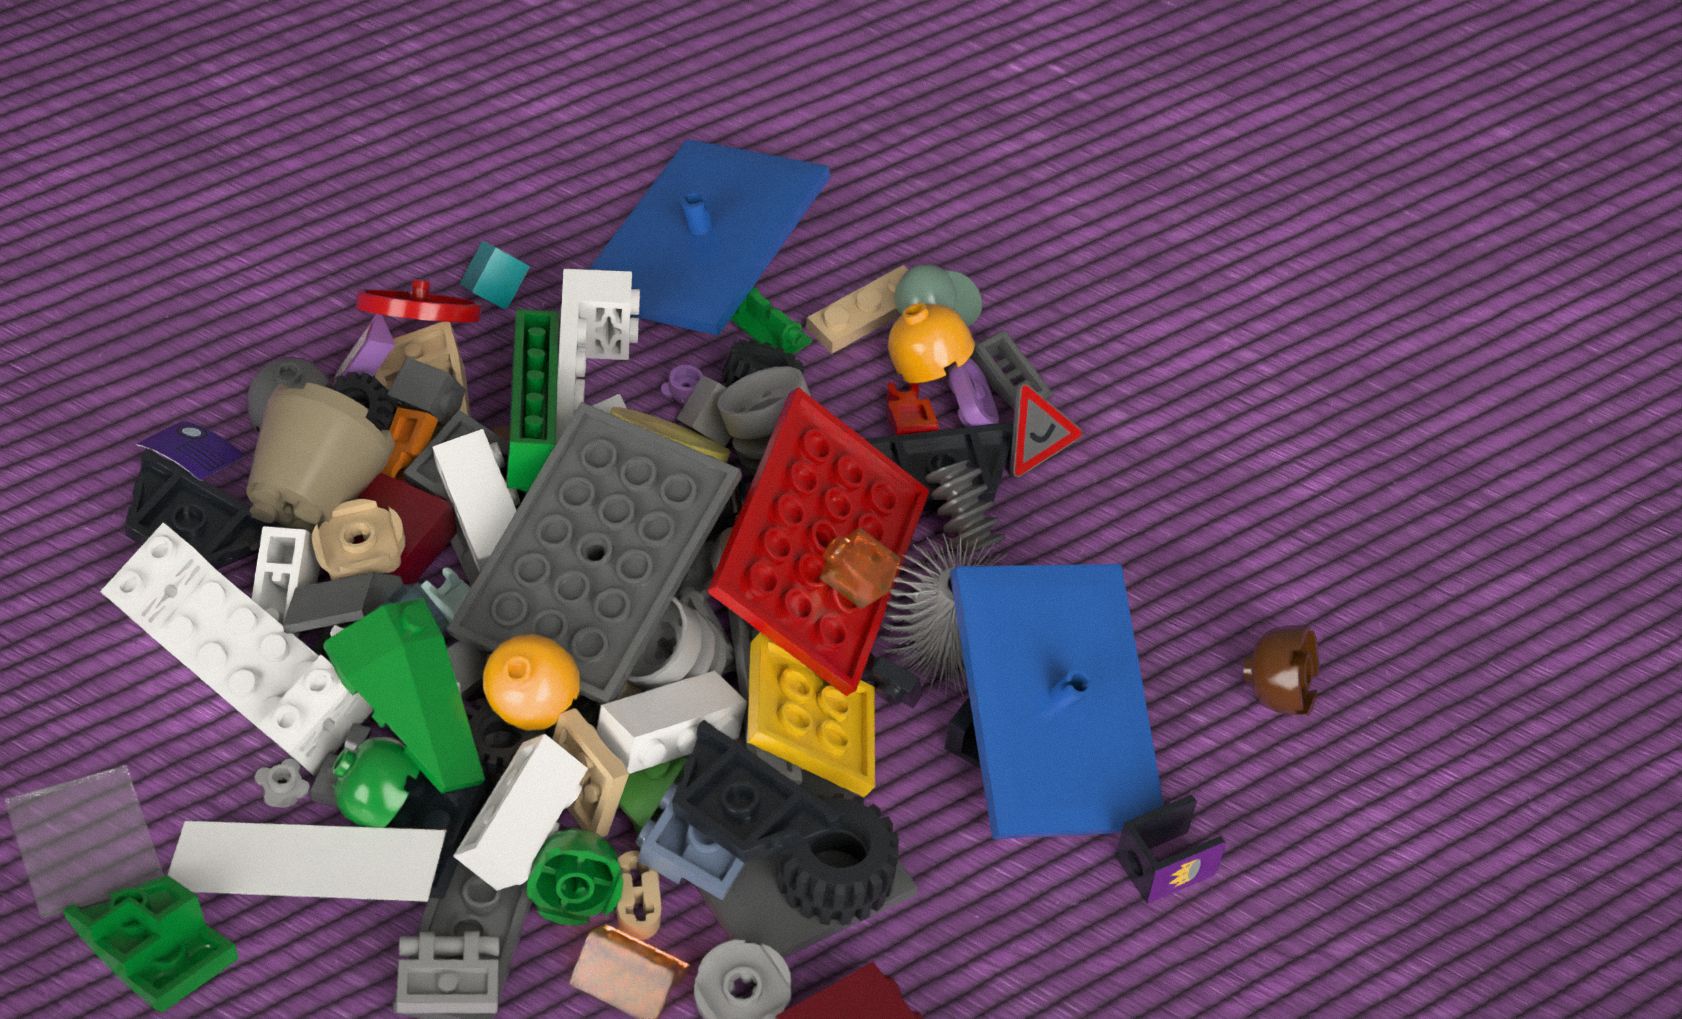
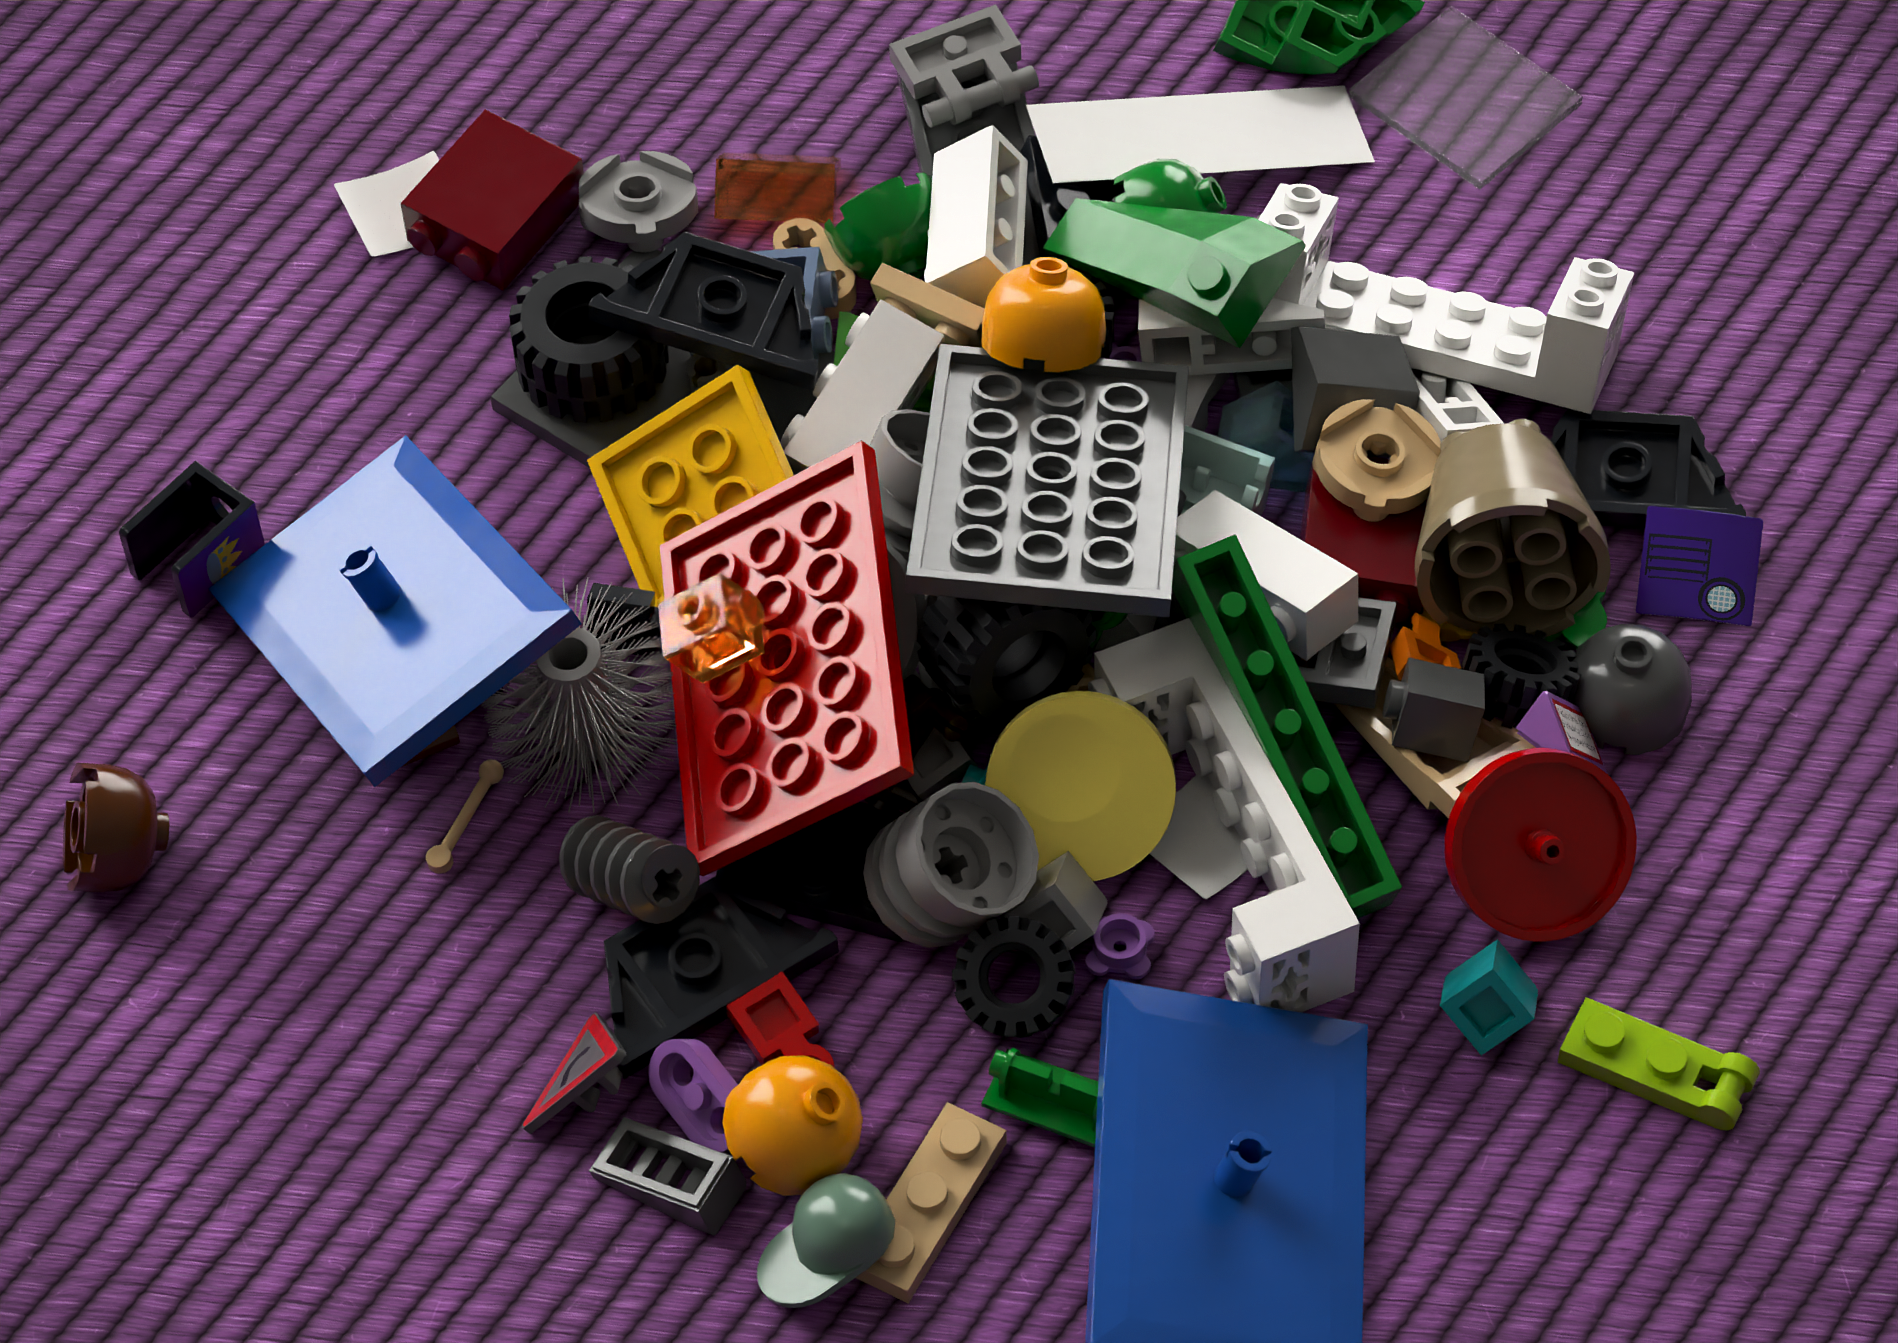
camera: 165 degrees right, 5 degrees up
none -> lime plate [1558,997,1760,1130]

